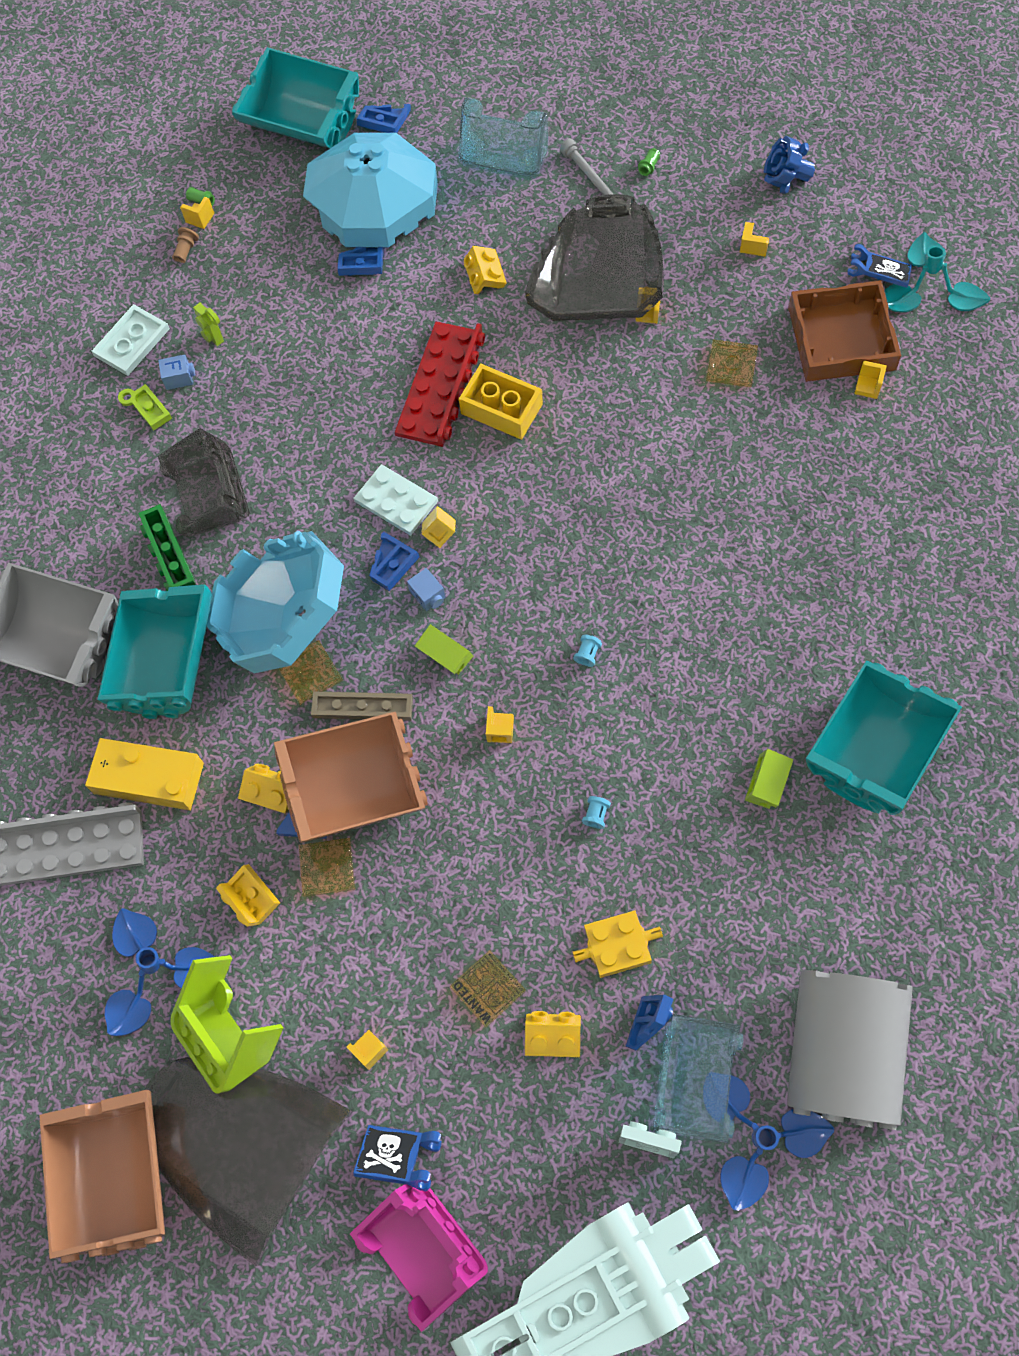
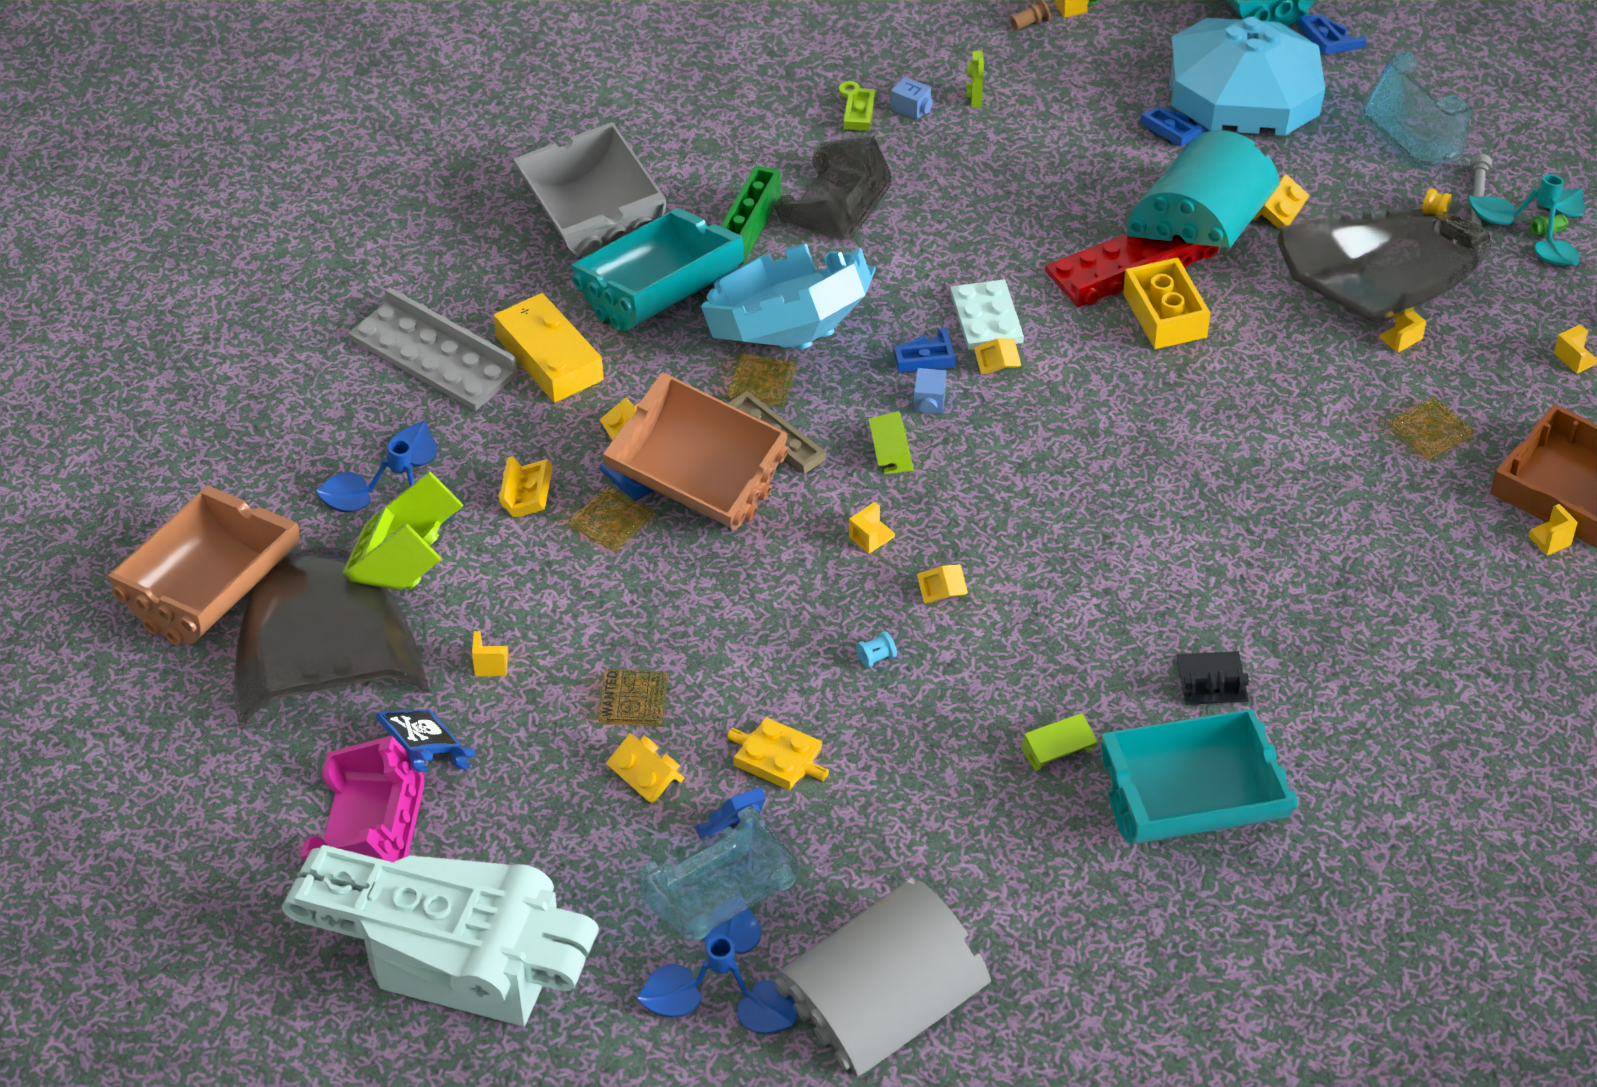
camera: 40 degrees right, 20 degrees down
light aqua plate [92,304,170,376] -> none
medium azure bush [573,635,602,667] -> none
light aqua plate [618,1121,682,1158] -> none
none -> yellow panel [917,564,968,604]
none -> teal cylinder [1127,130,1280,248]
none -> black hinge [1176,651,1249,705]
none -> yellow wheel [1421,188,1452,220]
none -> teal plant [1468,174,1585,266]

